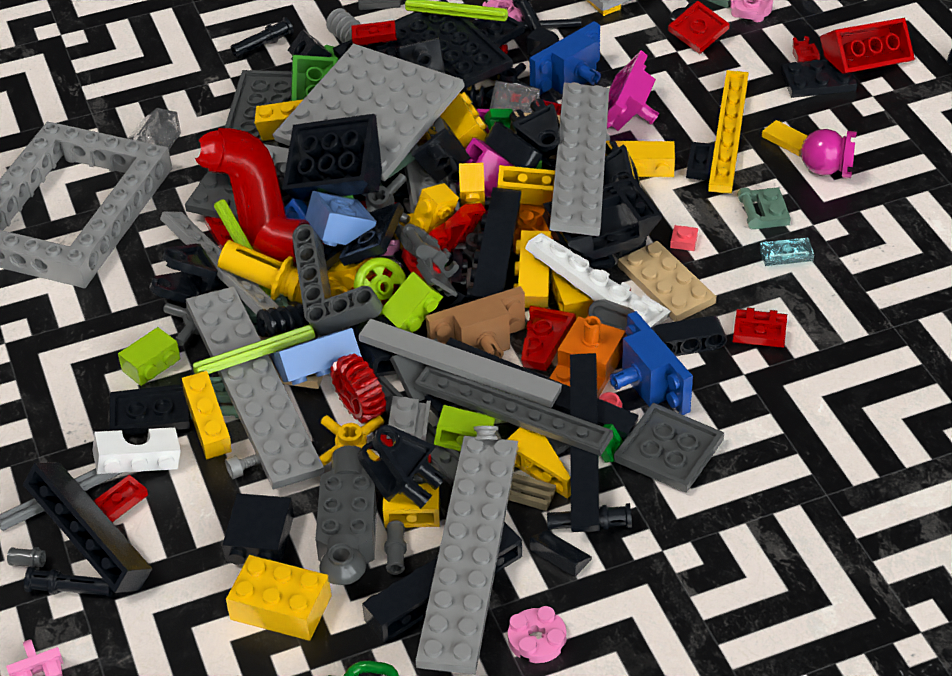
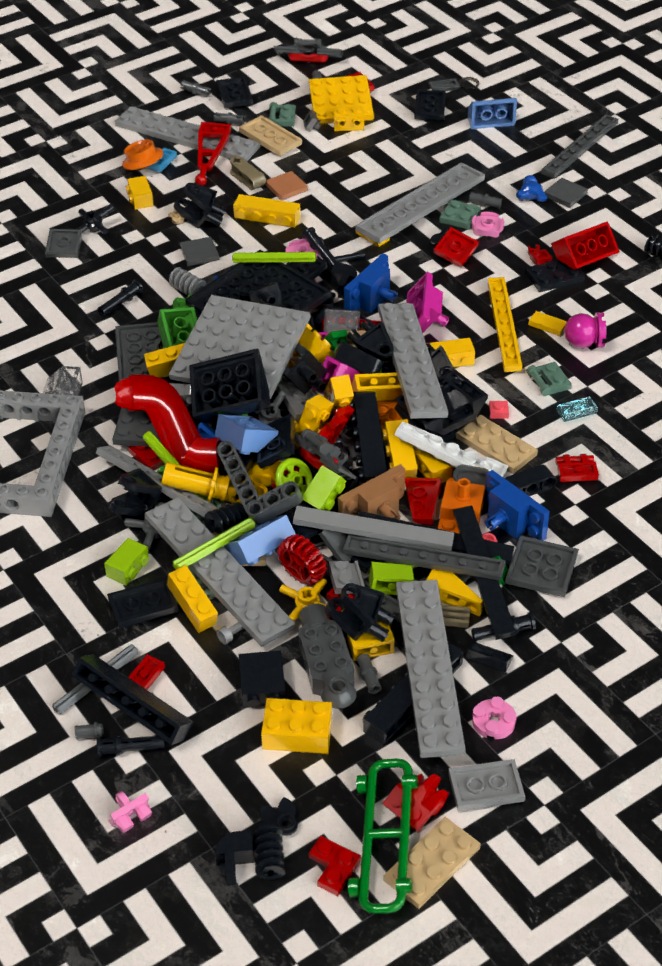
camera: 15 degrees left, 0 degrees up
white arch [93,428,181,474] -> none
black brick [288,30,332,60] -> none
red plate [351,20,397,45] -> none
light grey bush [474,426,498,441] -> none
black plate [686,142,715,181] -> none

